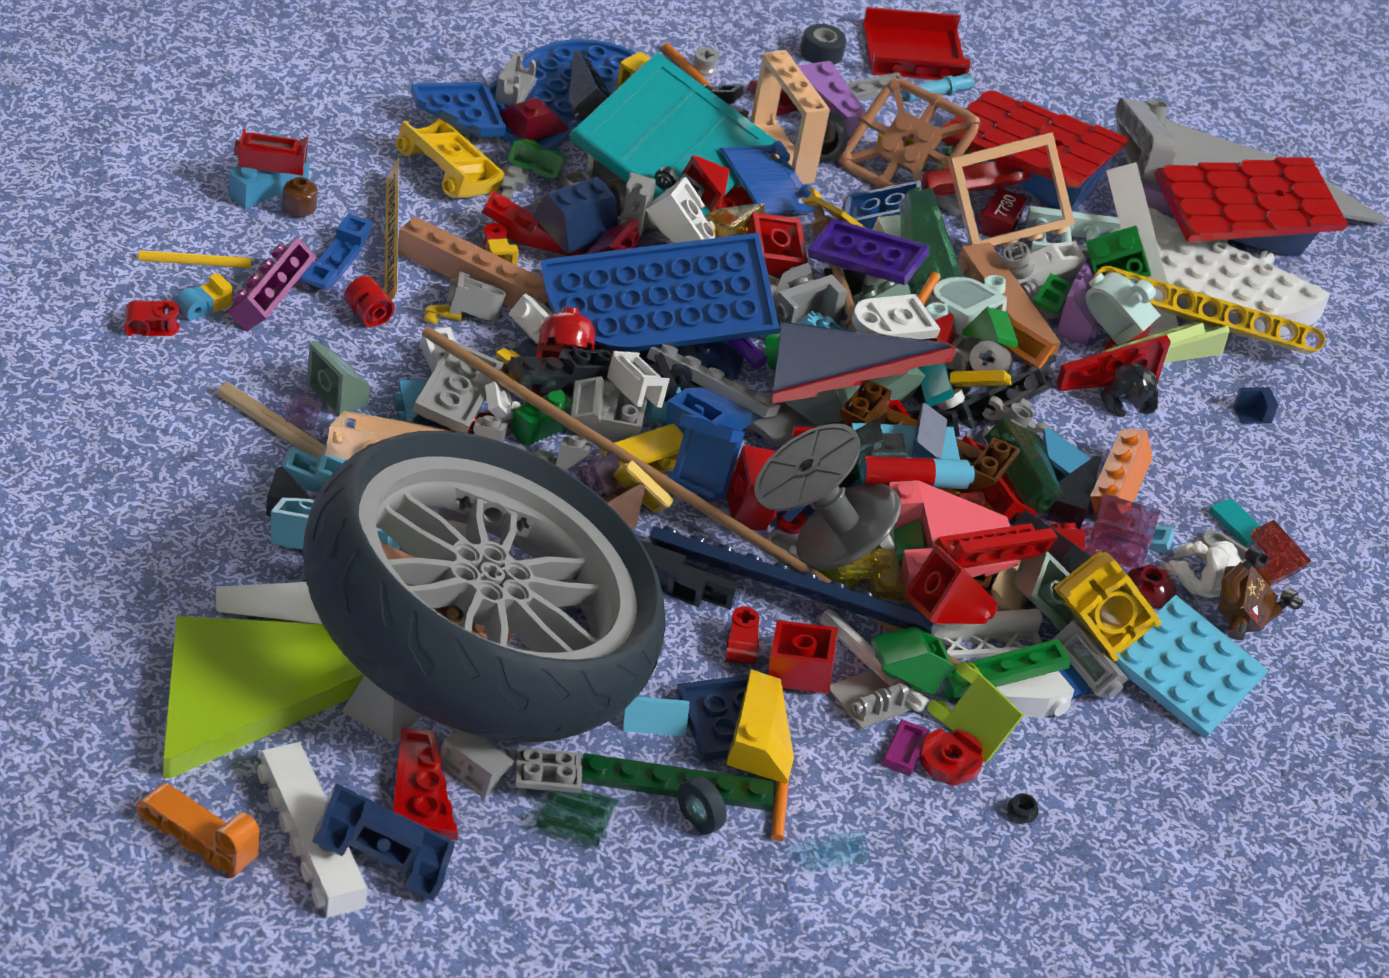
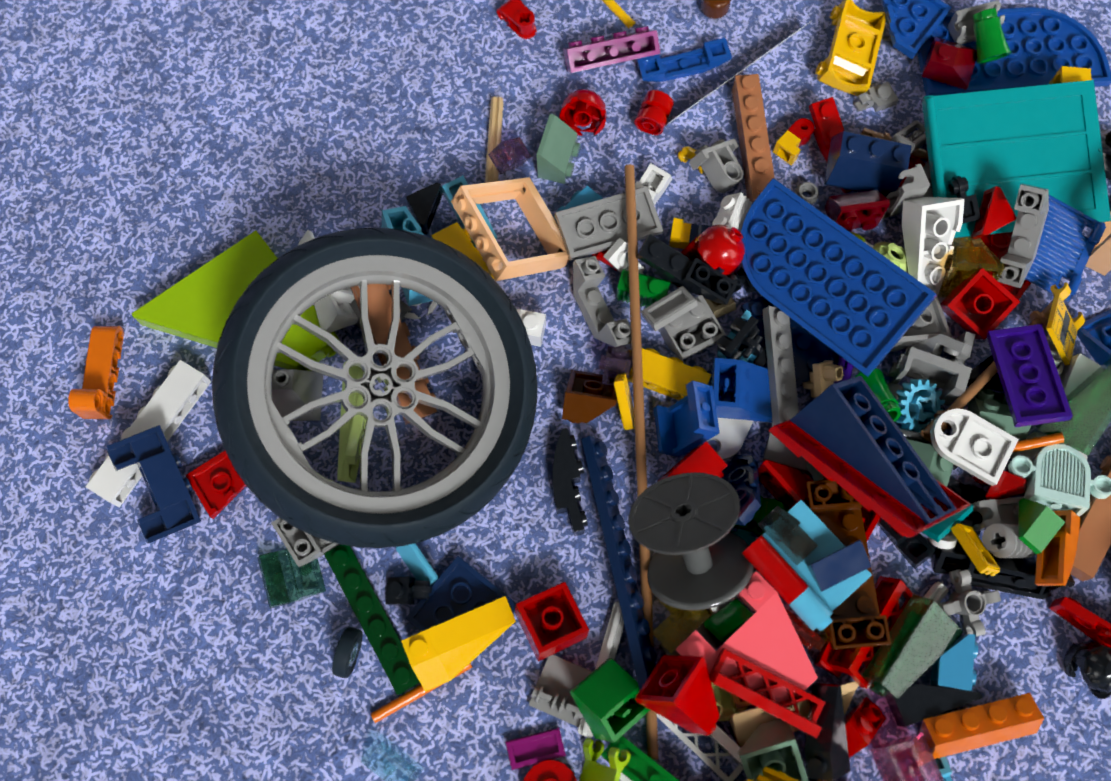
camera: 65 degrees right, 30 degrees up
leg [175,273,232,321] -> none
green brick [508,139,568,178] -> none
black wedge [569,49,612,121] -> none
white window [607,351,670,408] -> none
red piece [725,606,760,665] -> none
none -> black plate [385,577,432,605]
none -> red cylinder [559,89,607,136]
none -> tan hips [803,360,843,398]
none -> green plant [972,8,1011,64]
none -> light grey slope [996,184,1049,288]

